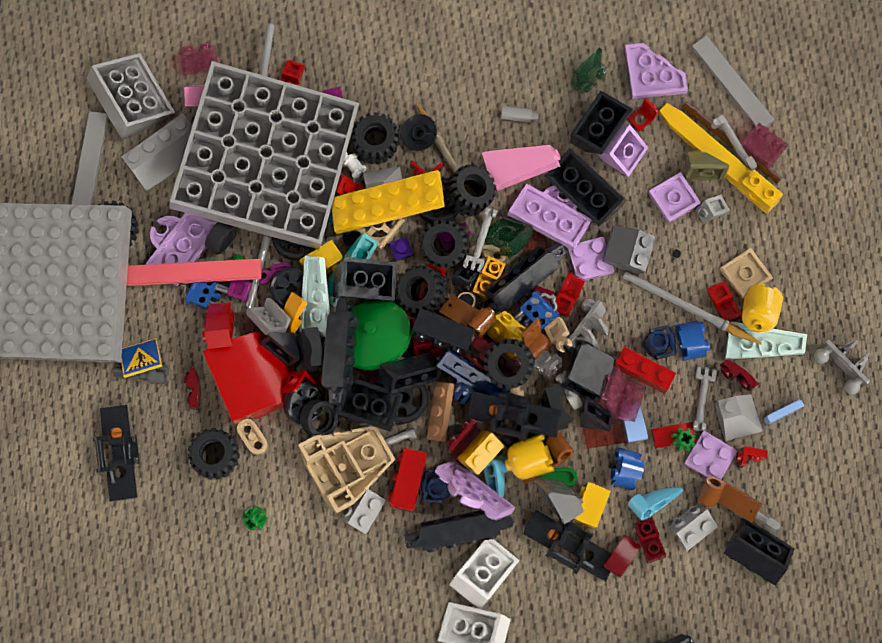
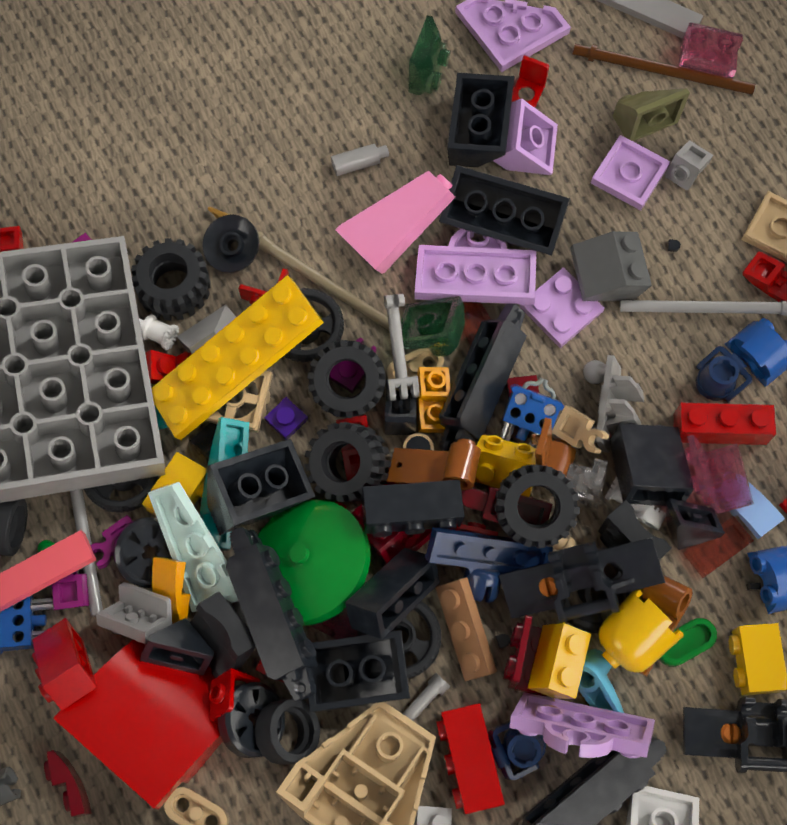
camera: 25 degrees left, 5 degrees down
black tyre [444,164,497,217] -> none
dark grey slope [533,477,584,524] -> none
red slope [553,272,586,317] -> none
yellow piece [659,103,783,214] -> none
light grey hinge [711,115,757,171] -> none

